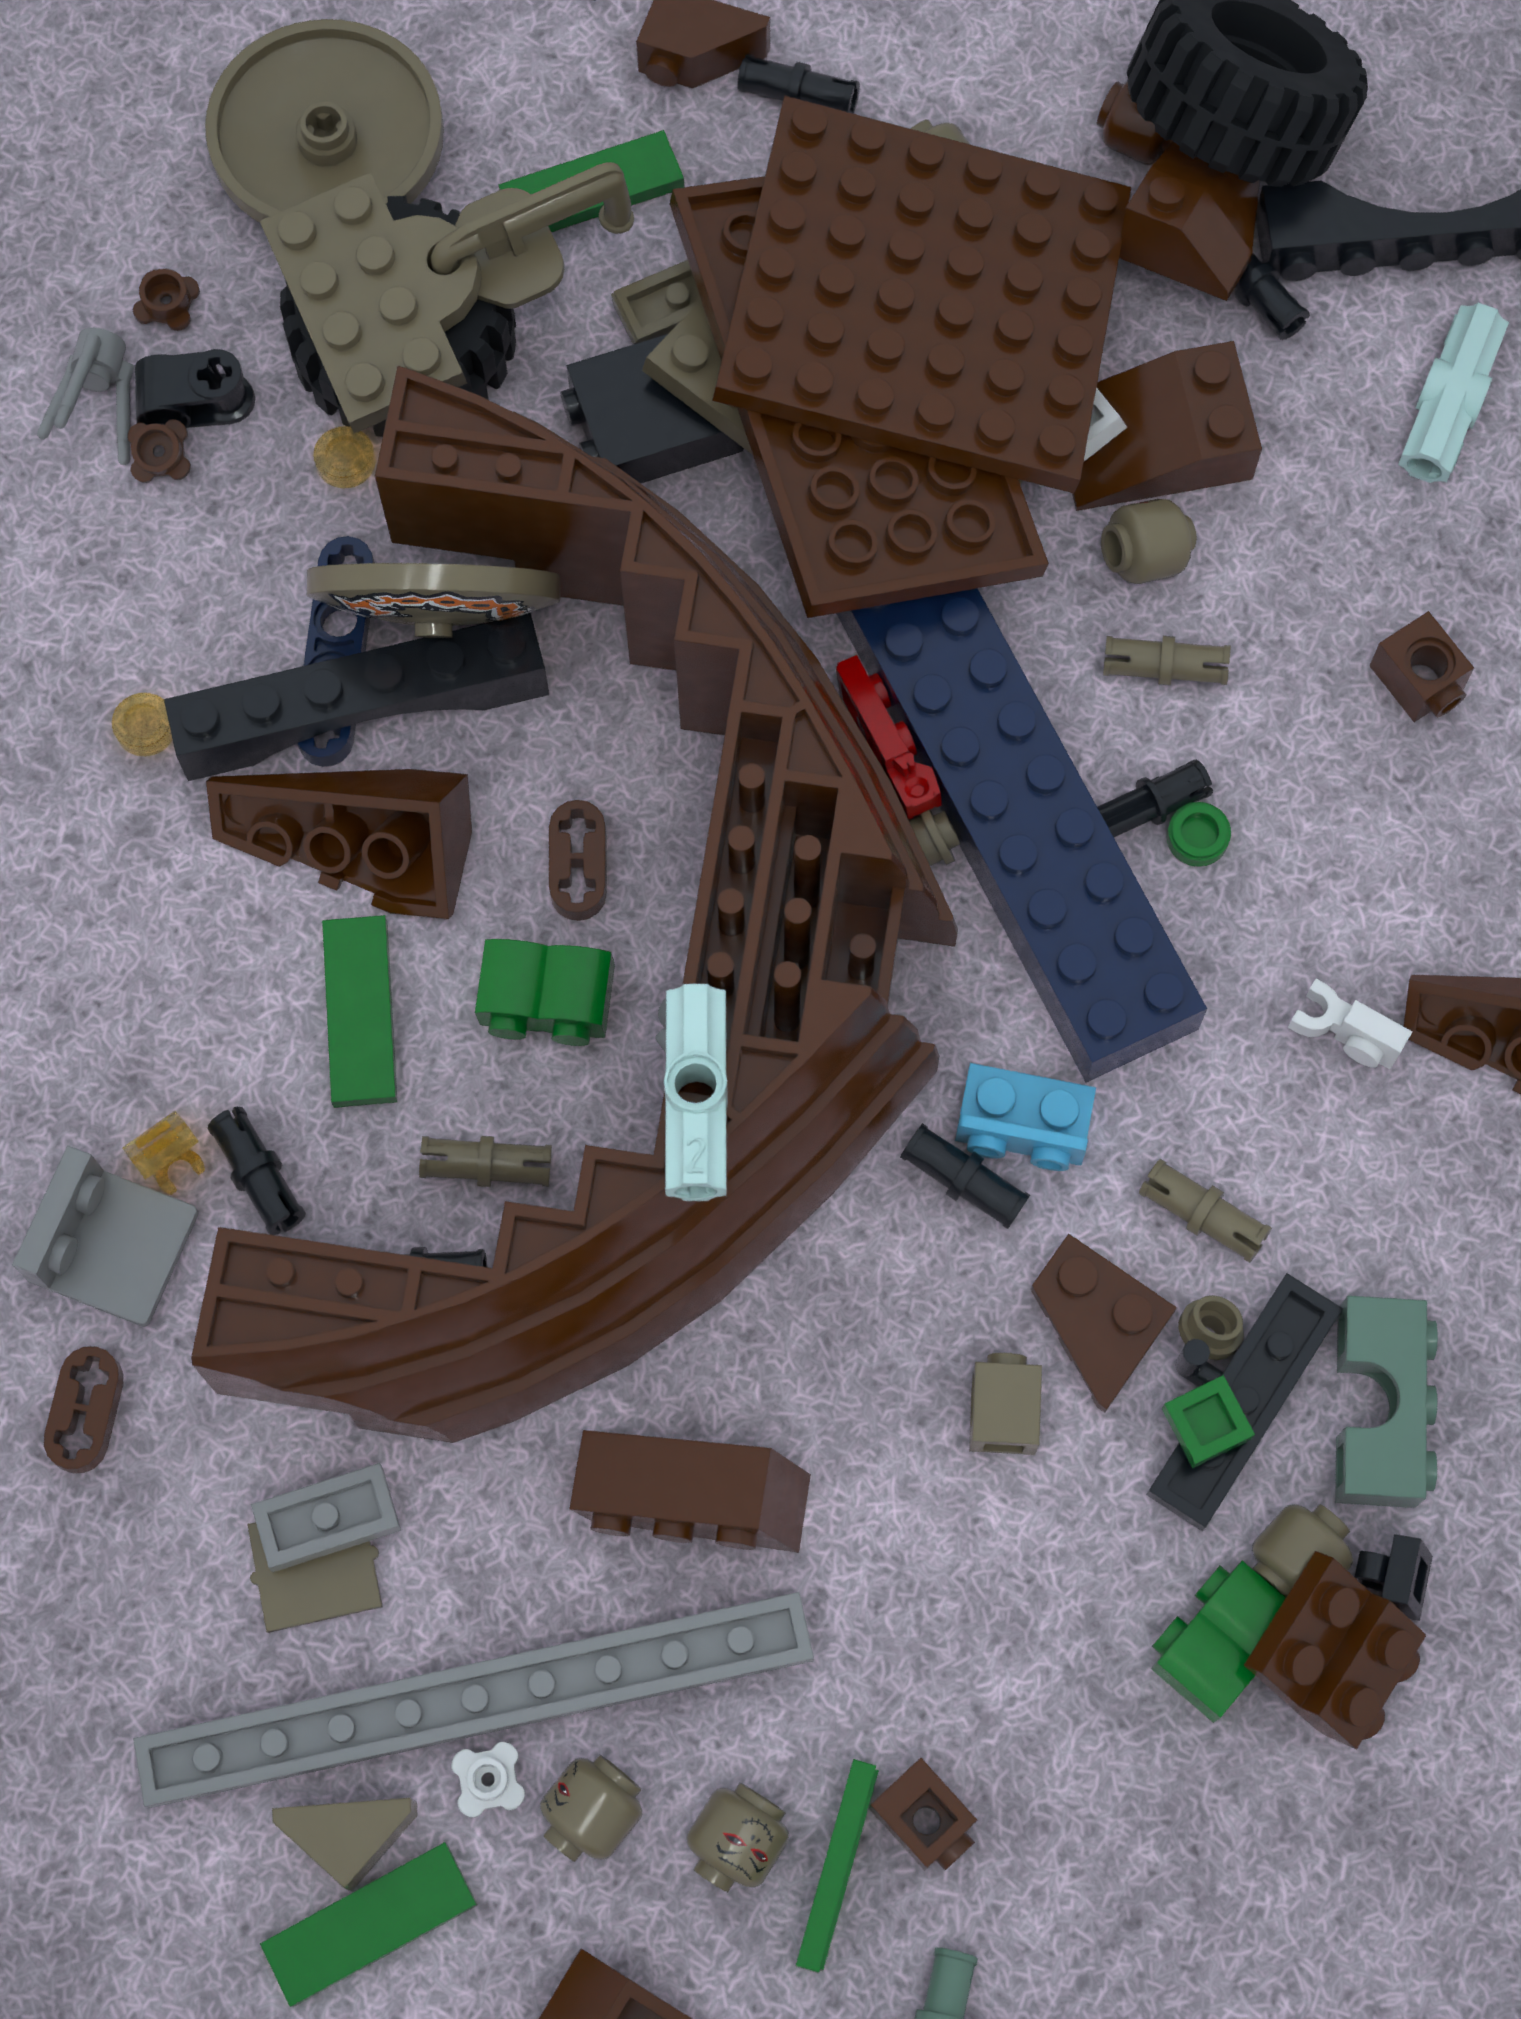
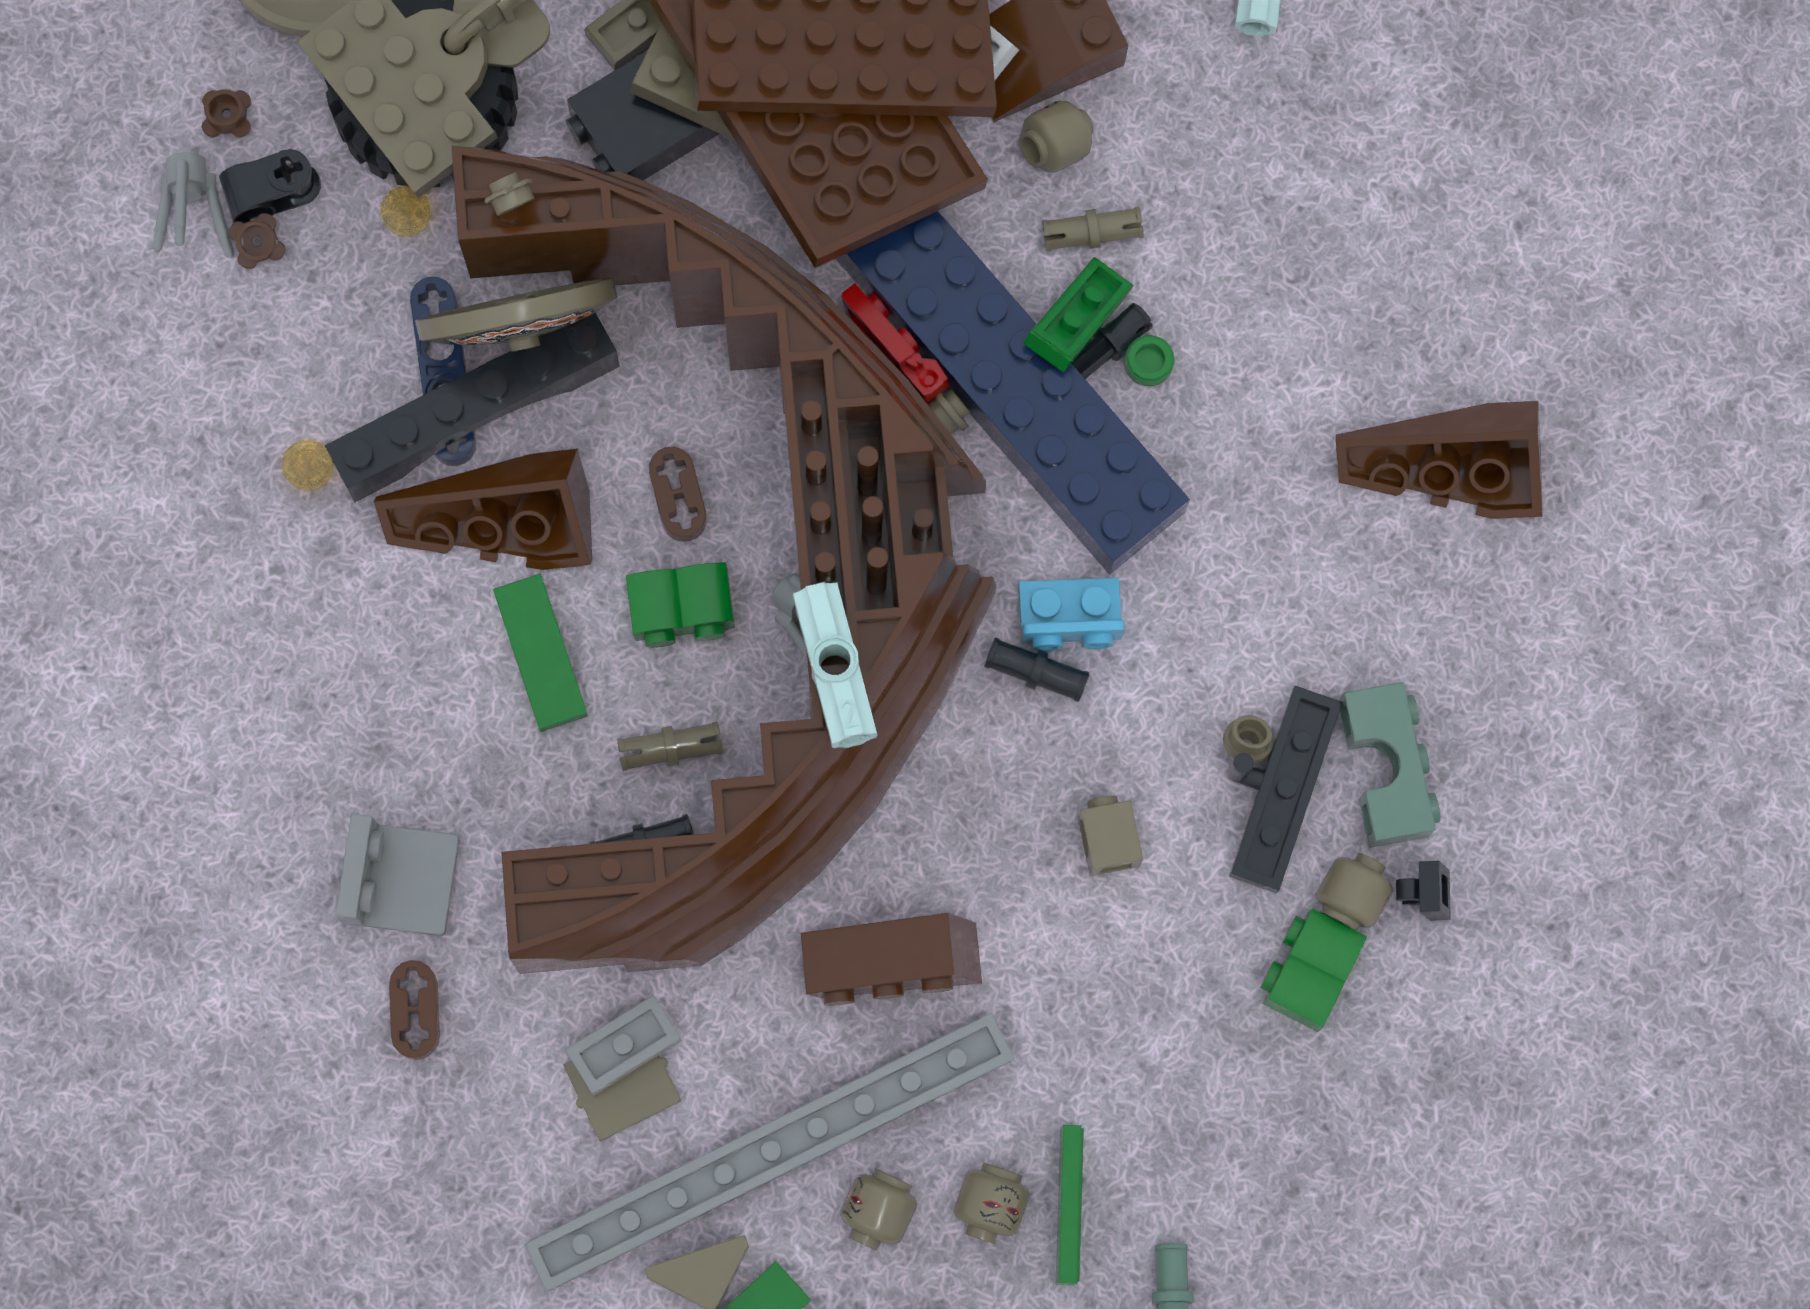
camera: 20 degrees left, 5 degrees up
clear yellow tile [122,1111,205,1195] -> none
black pin [207,1107,306,1235] -> none
white plate [451,1742,525,1818] -> none
reddish brown brick [869,1758,978,1871] -> none
reddish brown wing [1031,1233,1177,1413] -> none
dark tan pin [1139,1159,1272,1263] -> none
green plate [1161,1375,1255,1468] -> none
reddish brown plate [1244,1551,1427,1750] -> none
white plate [1288,979,1412,1069] -> none
reddish brown brick [1369,611,1474,722] -> none
none -> dark tan plate [485,172,535,216]
none -> green tile [1023,257,1134,373]

